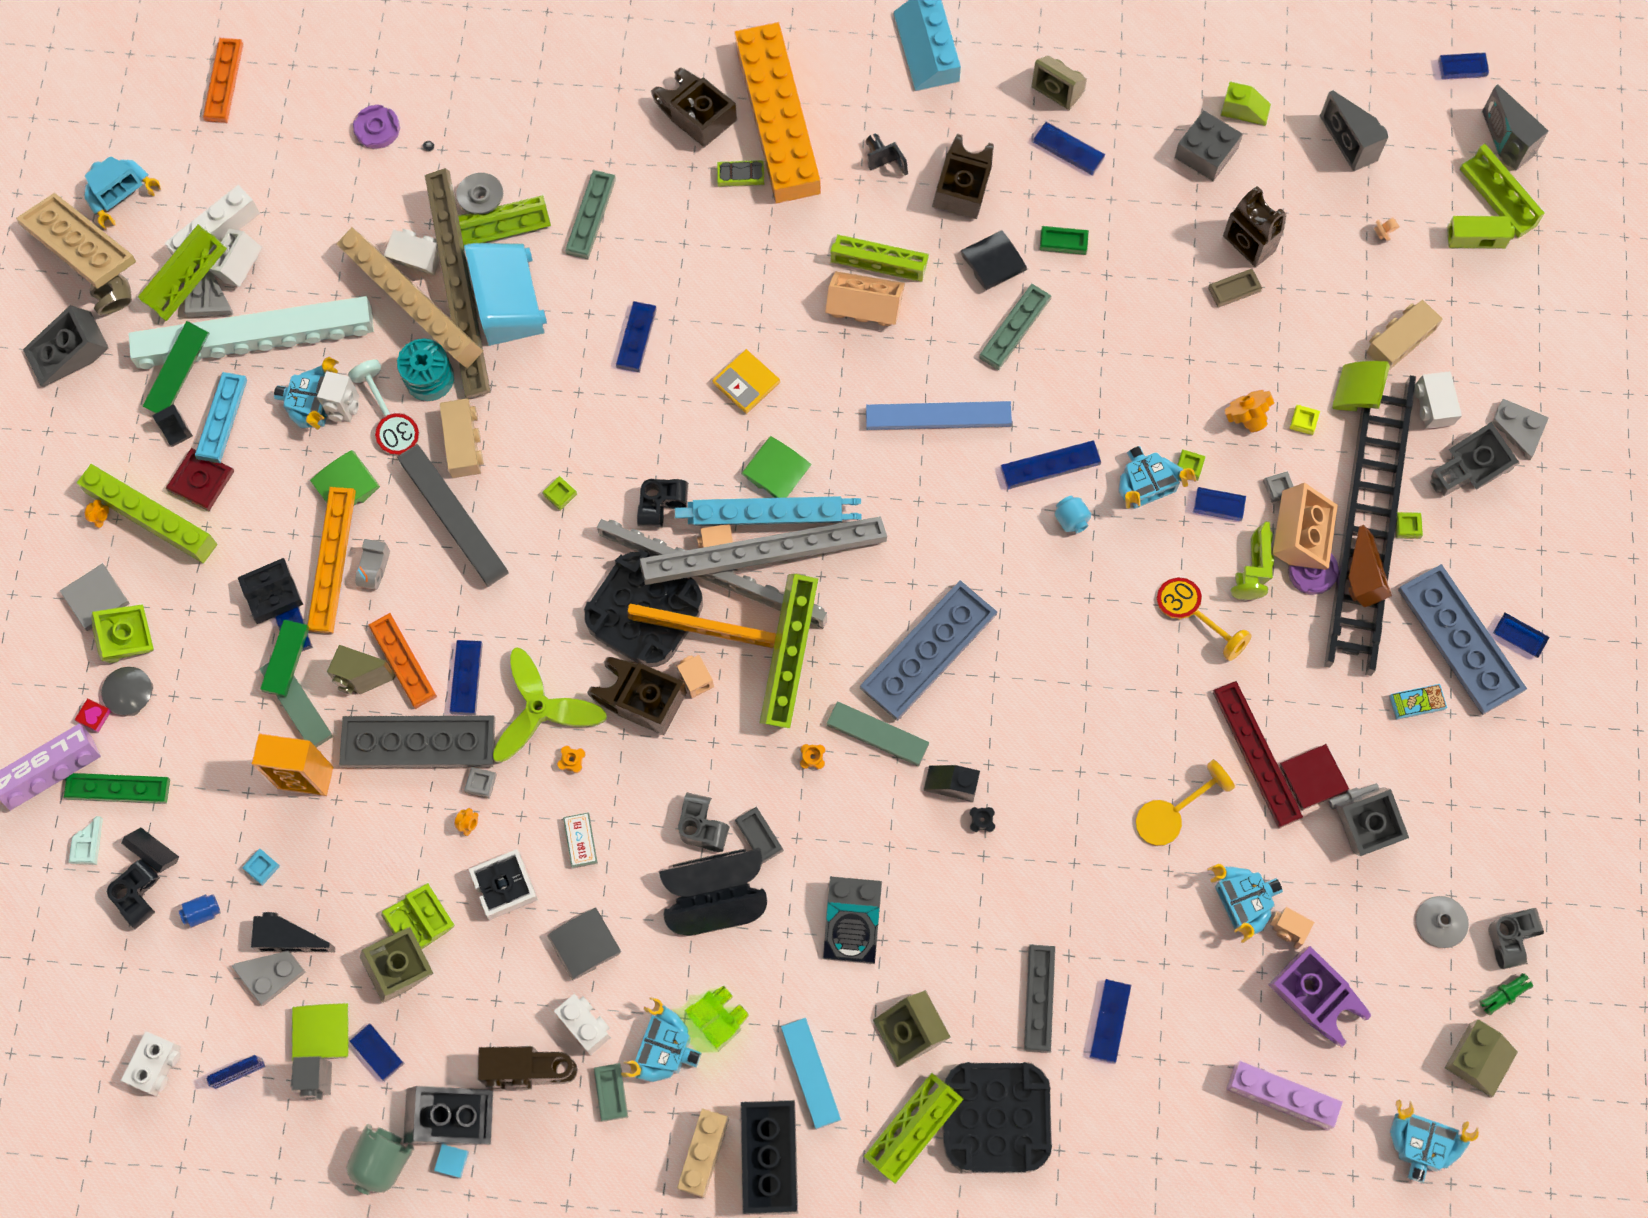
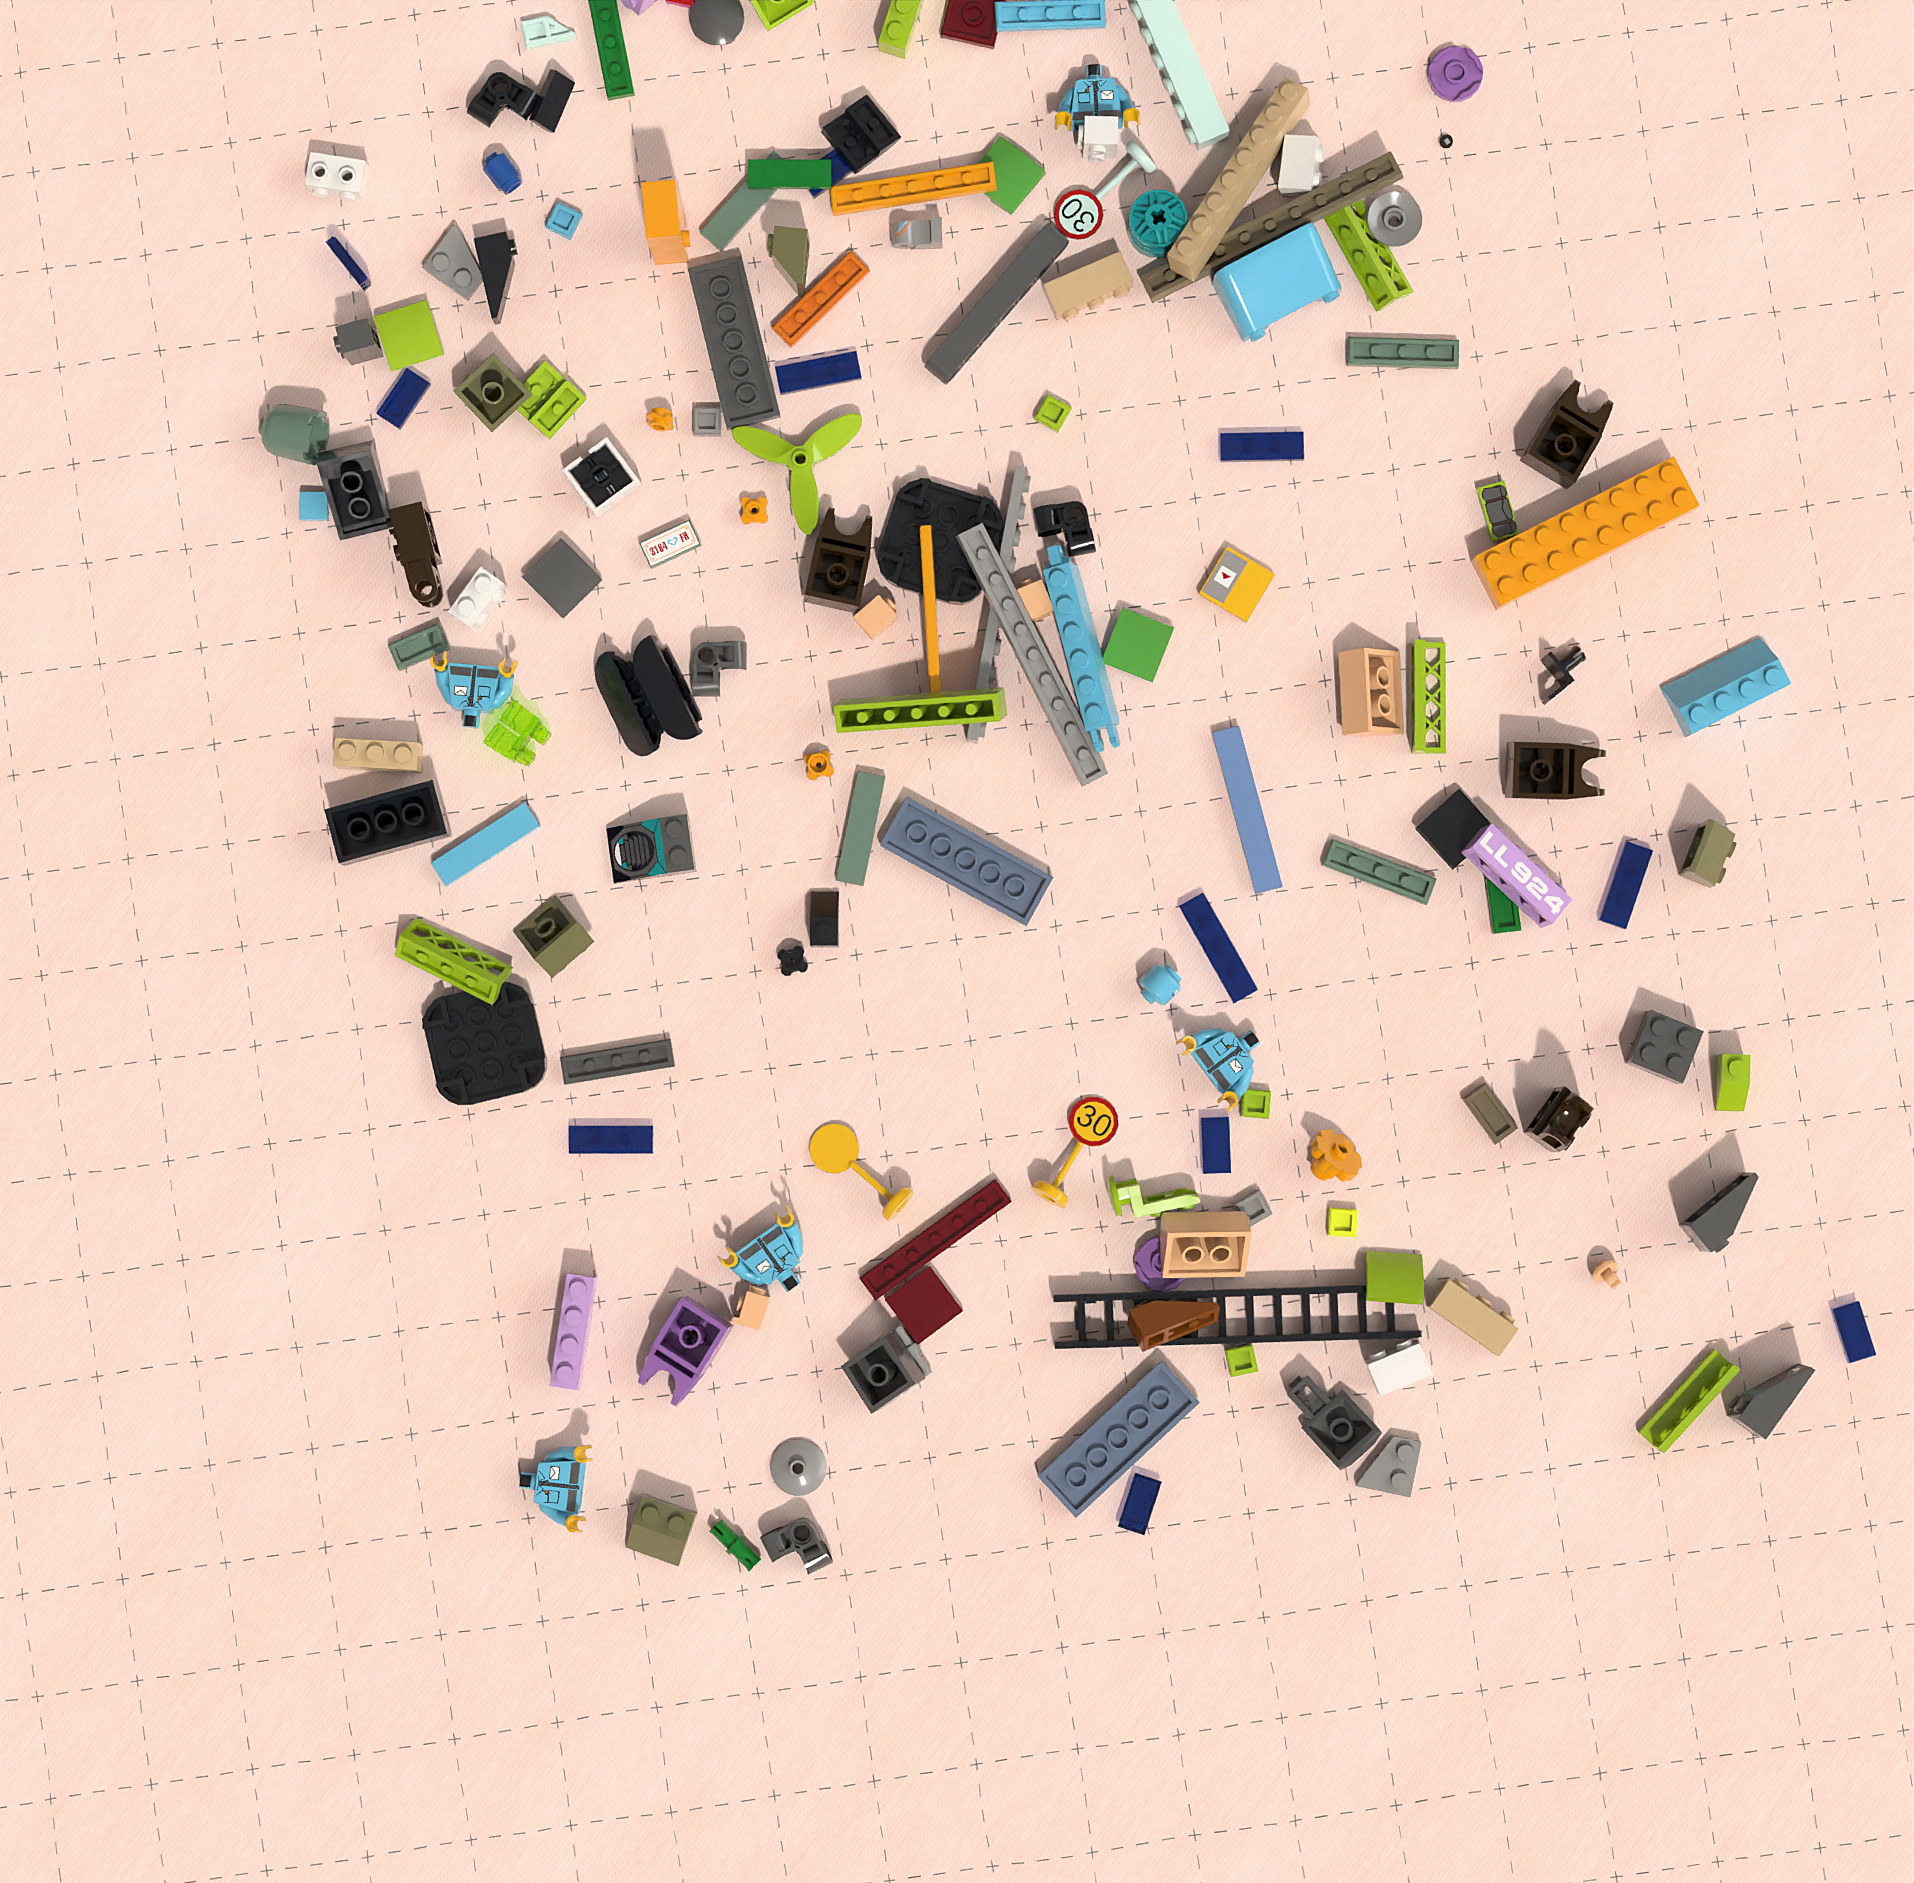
camera: 80 degrees right, 15 degrees up
dark grey tile [735,806,784,864] -> none
tile [1389,684,1447,720] -> none
lime brick [1447,216,1515,249] -> none
none -> lavender brick [1461,823,1572,928]

